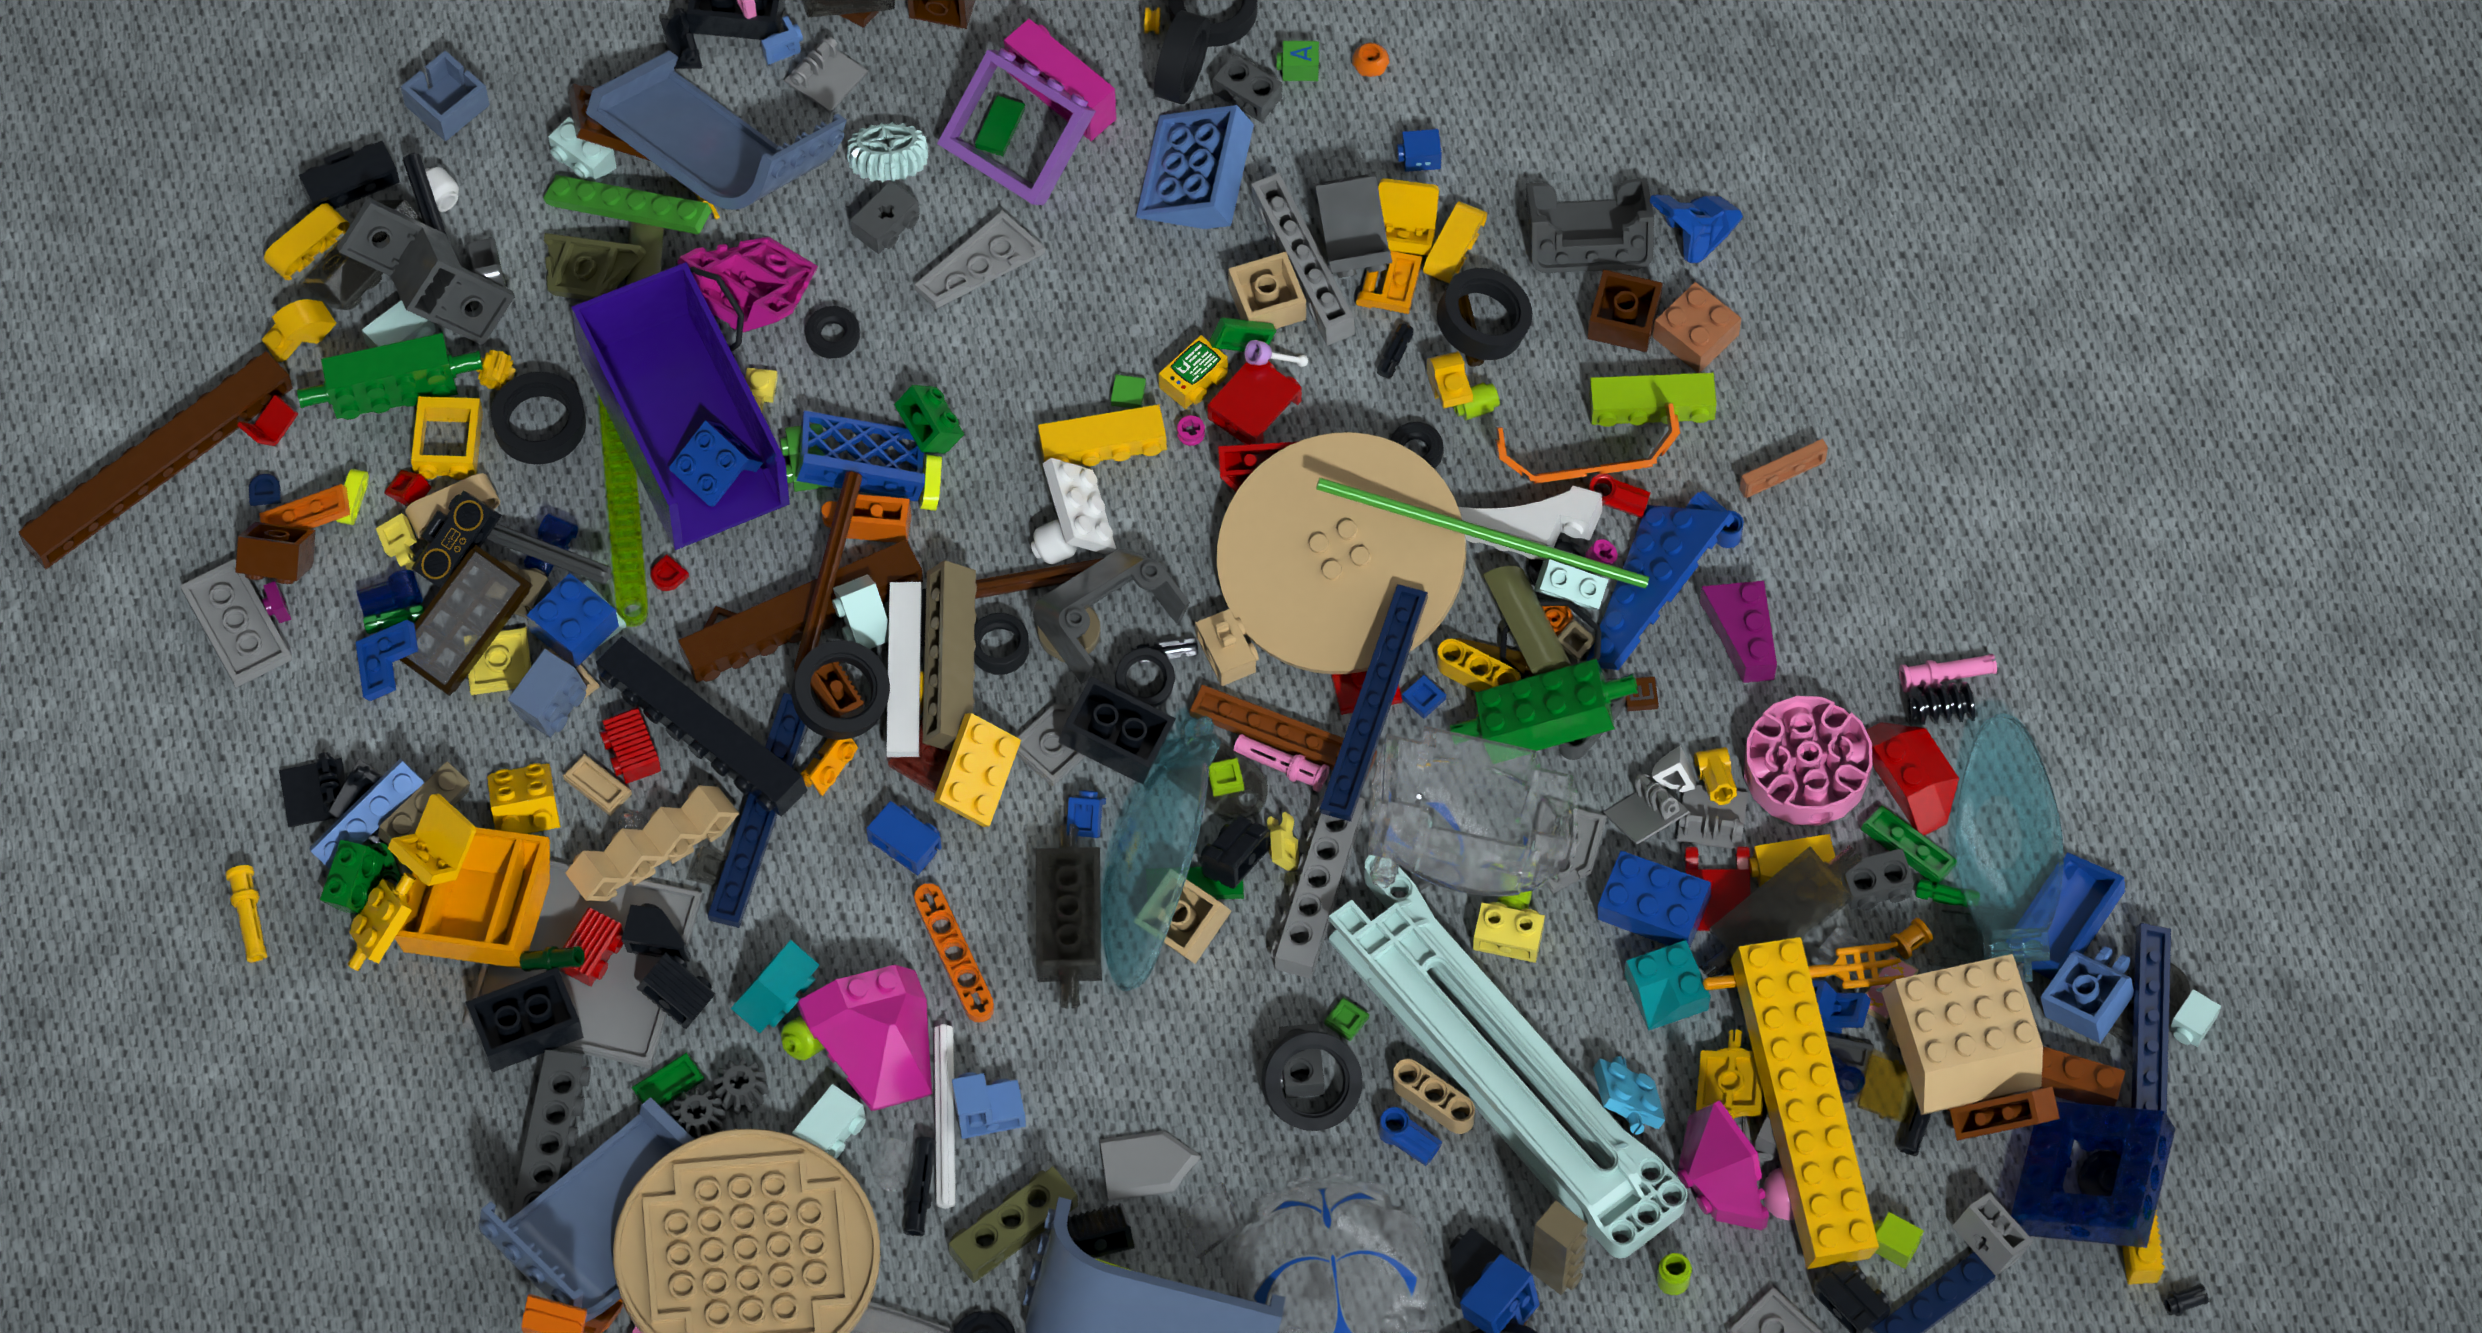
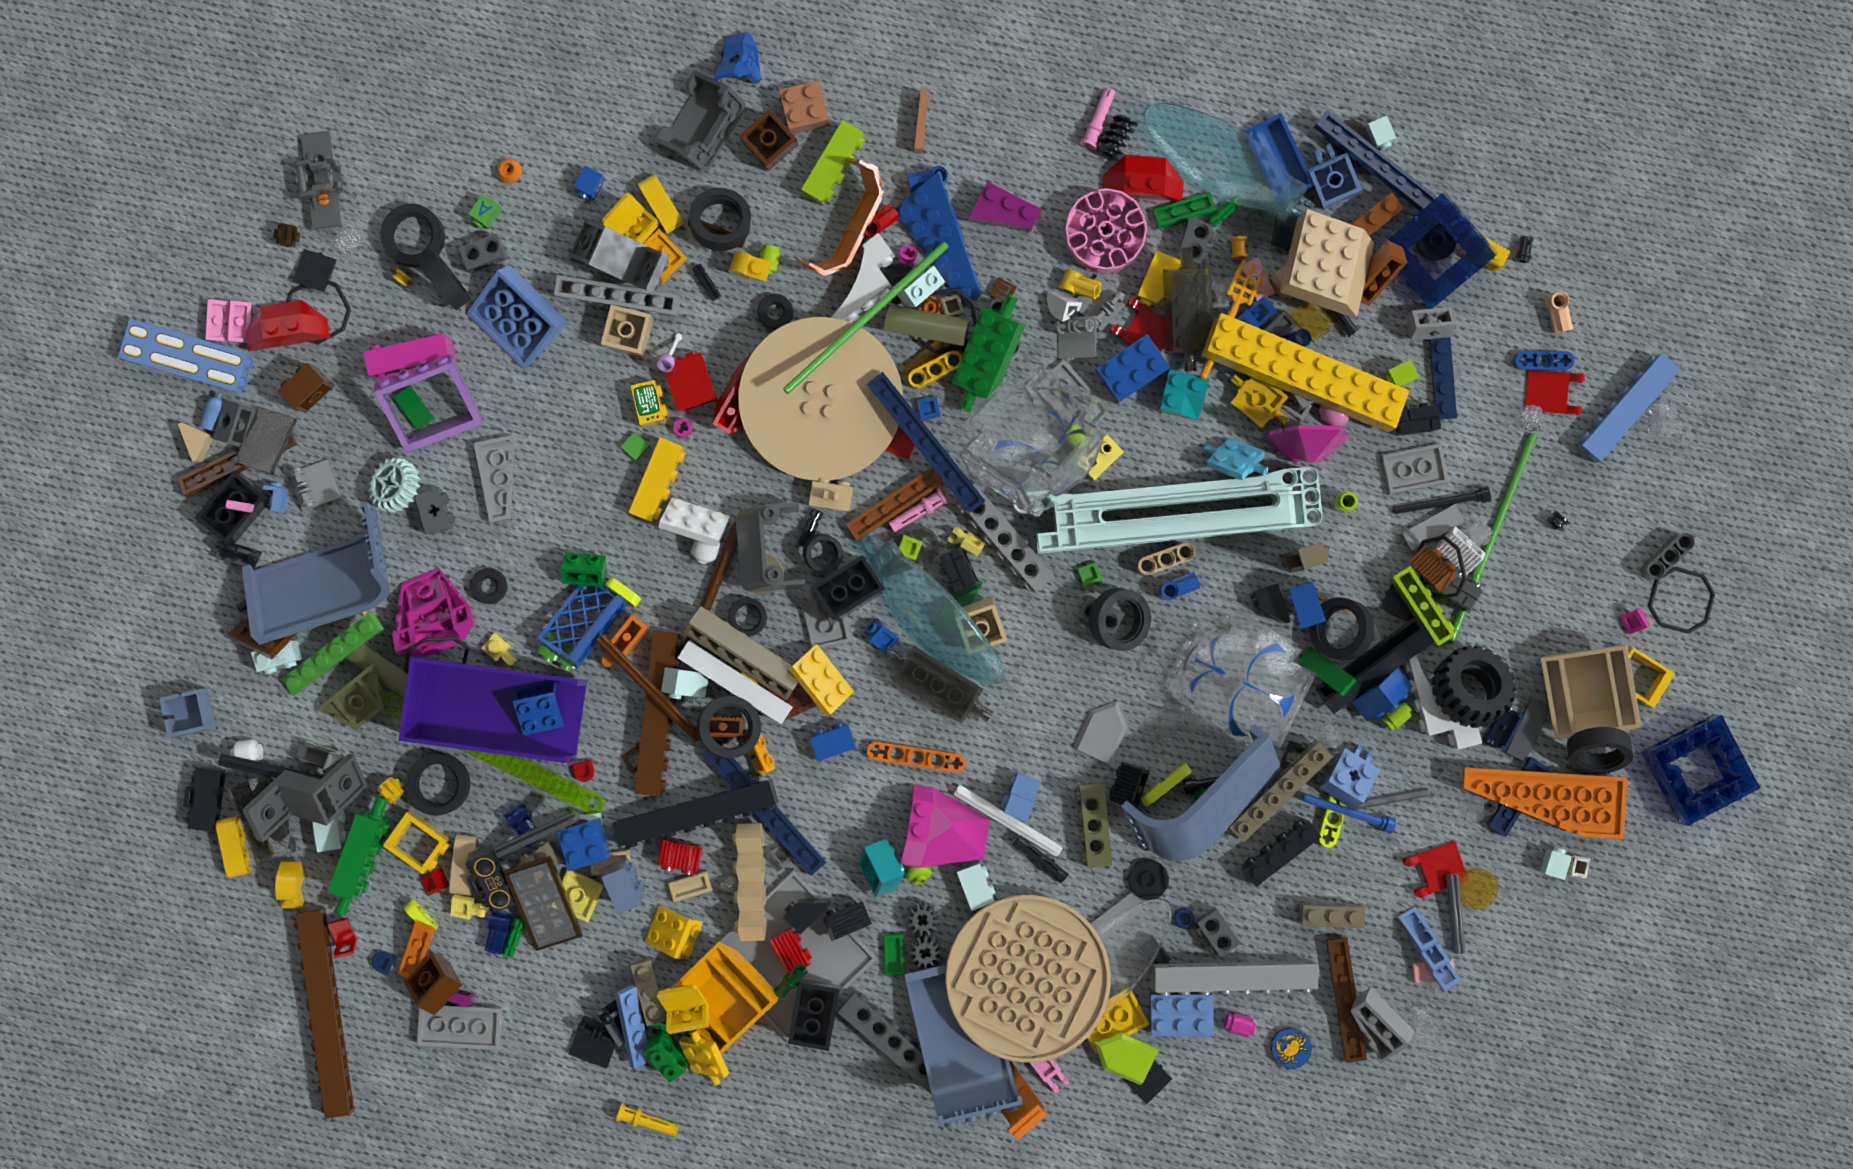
camera: 55 degrees left, 25 degrees up
blue plate [356,620,418,701] -> none
green tile [1209,317,1277,352] -> none

